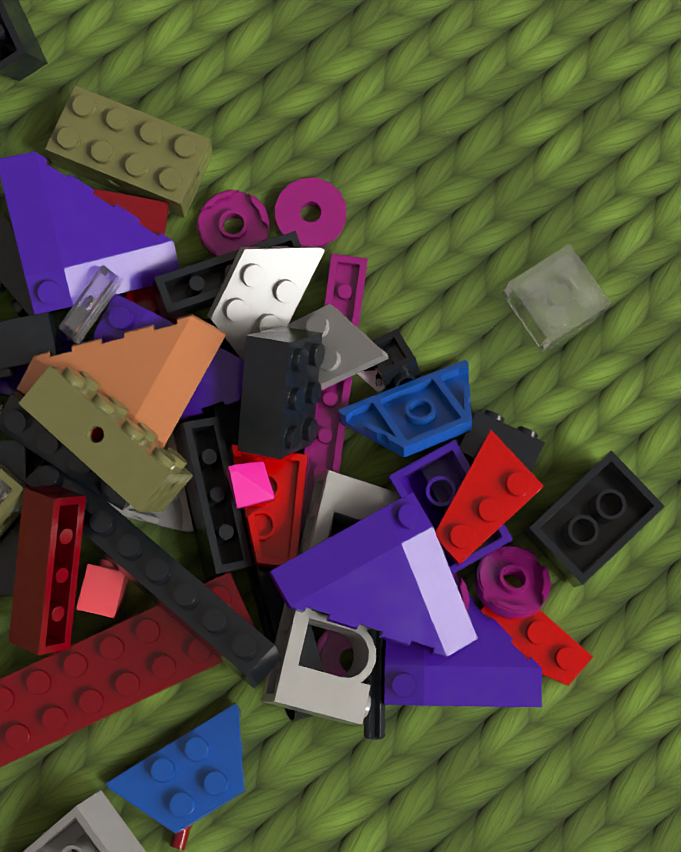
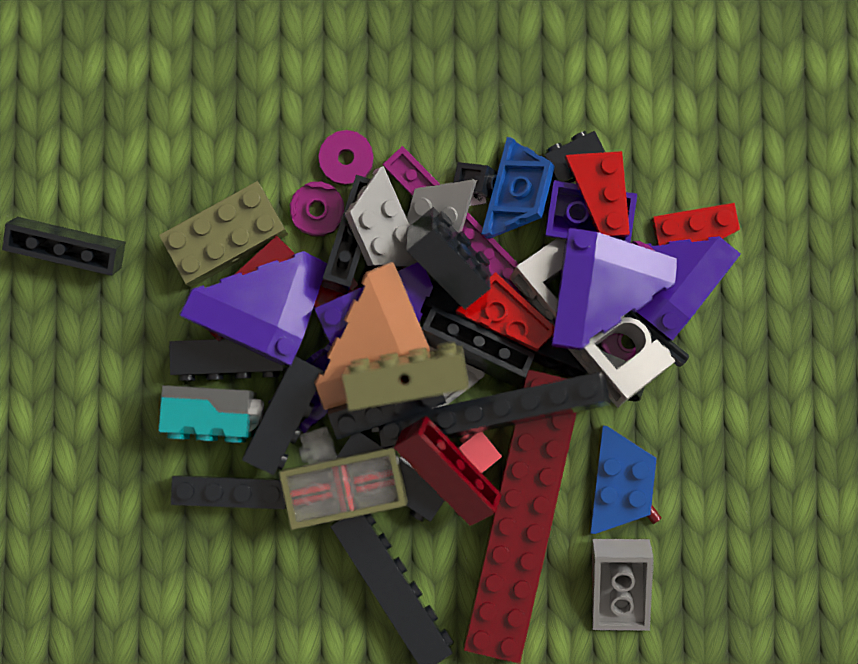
camera: 45 degrees left, 5 degrees up
clear slope [59,265,124,345] -> none
dark pink slope [226,461,275,509] -> none
magenta tile [474,546,551,619] -> none
clear brick [502,244,612,353] -> none
black brick [522,450,665,587] -> none

